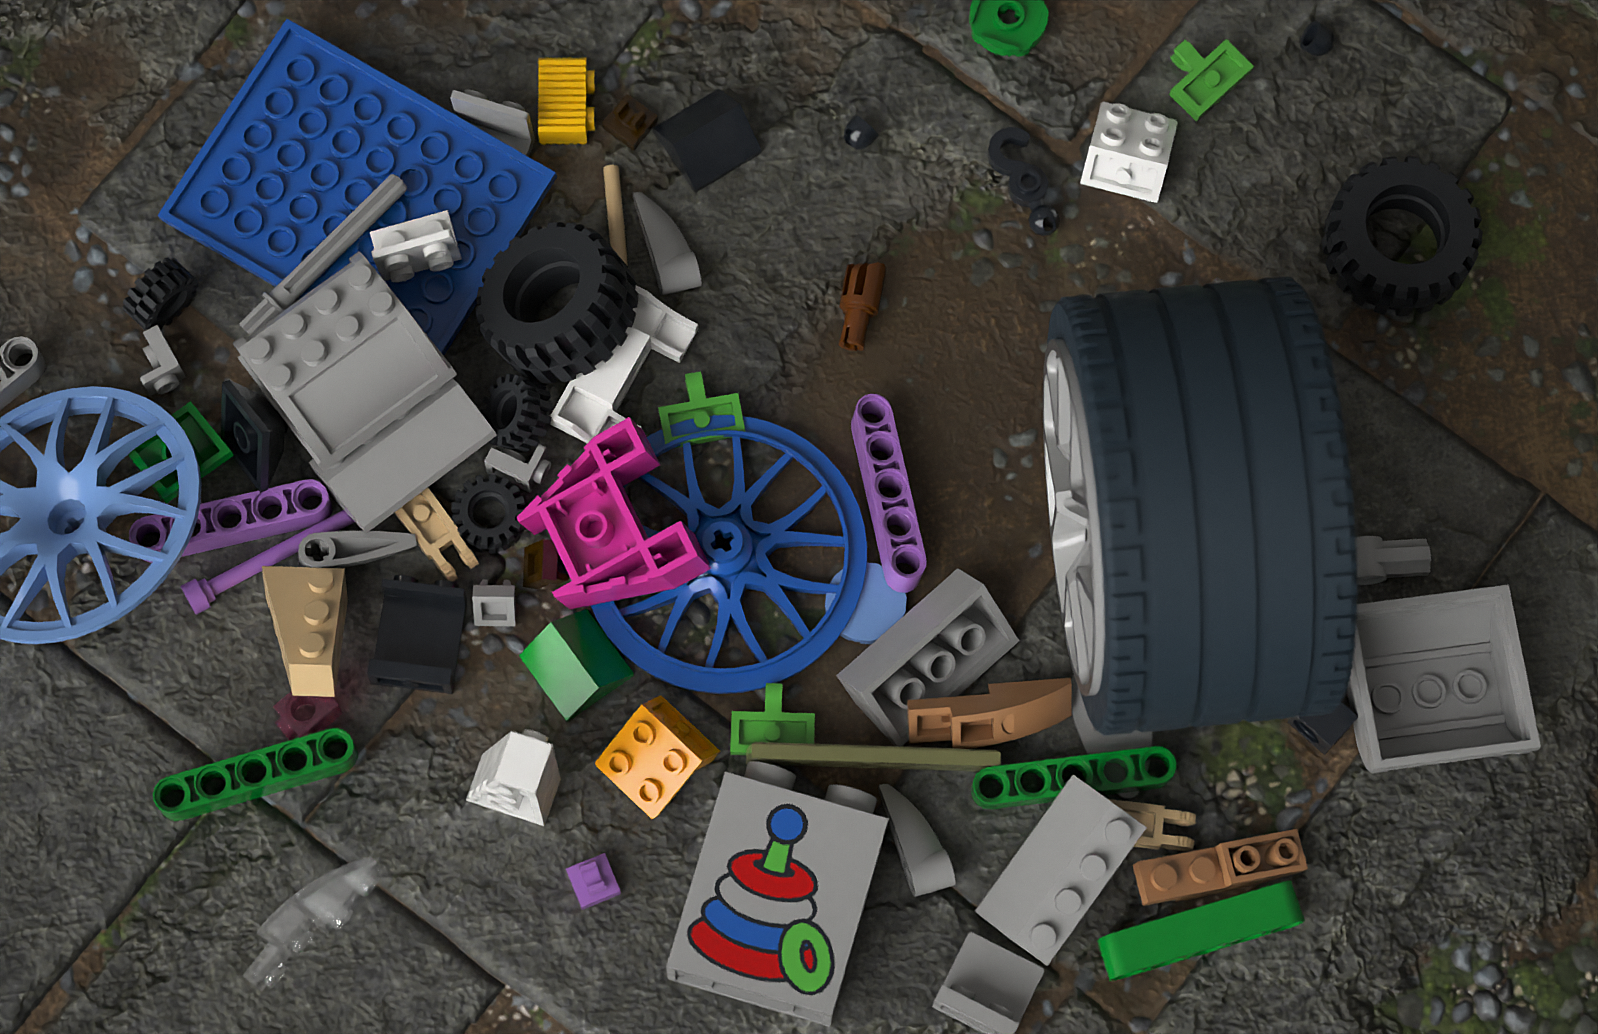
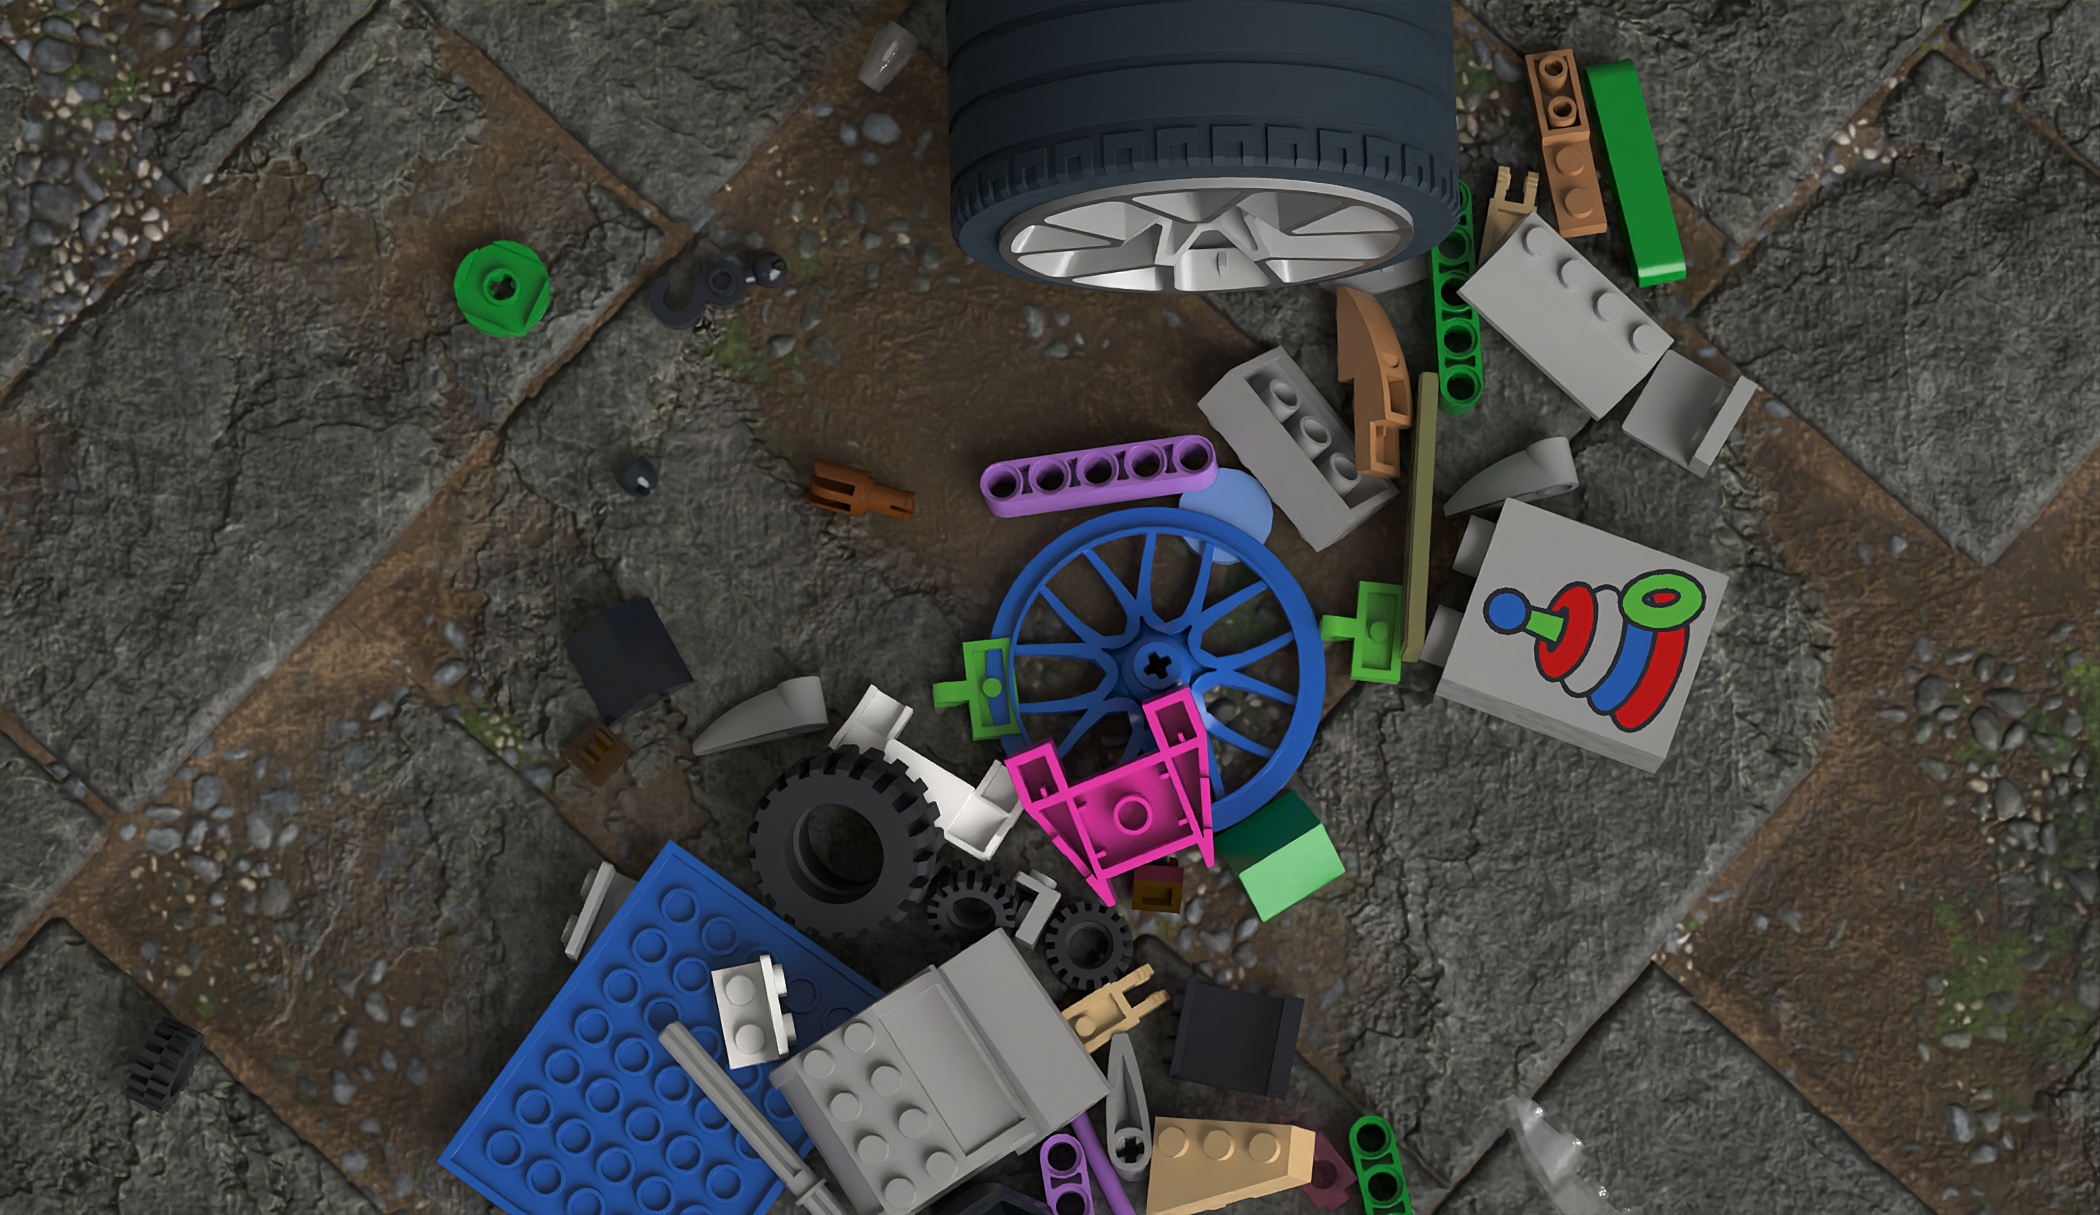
camera: 80 degrees left, 5 degrees up
white wedge [466,730,561,826] -> none
light grey tile [472,580,516,626] -> none
yellow brick [538,58,595,145] -> none
medium lavender tile [566,853,621,910] -> none
light orange bracket [595,695,720,819] -> none
tan bar [603,165,628,266] -> none
white bracket [1080,102,1178,203] -> none
bright green plate [1169,39,1254,122] -> none

